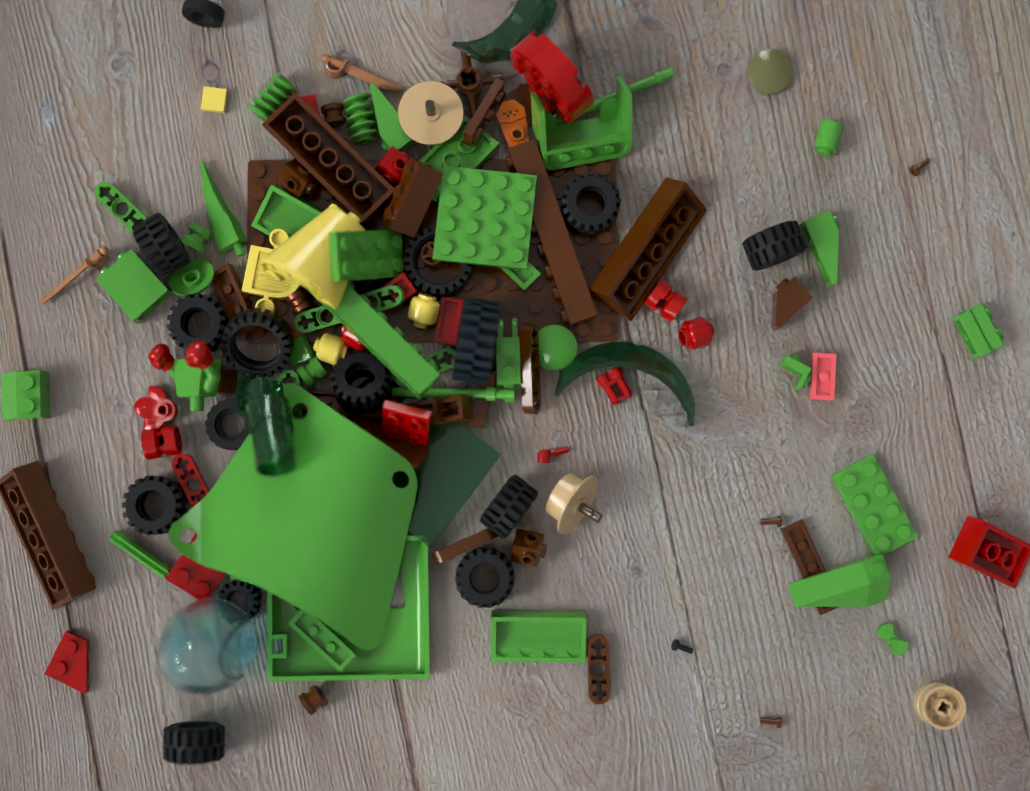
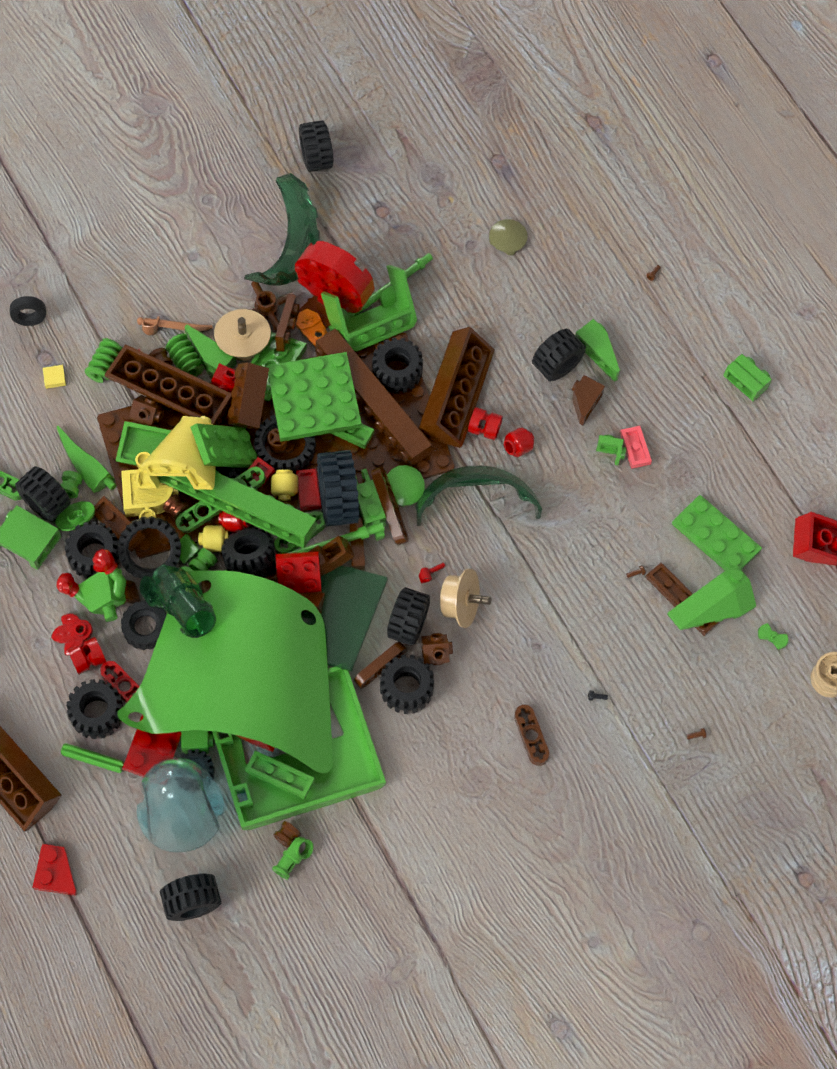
camera: 20 degrees left, 20 degrees down
bright green slope [491,610,586,663] -> none
red piece [595,365,633,406] -> none
bright green brick [814,120,843,157] -> none
none -> bright green connector [272,837,314,880]

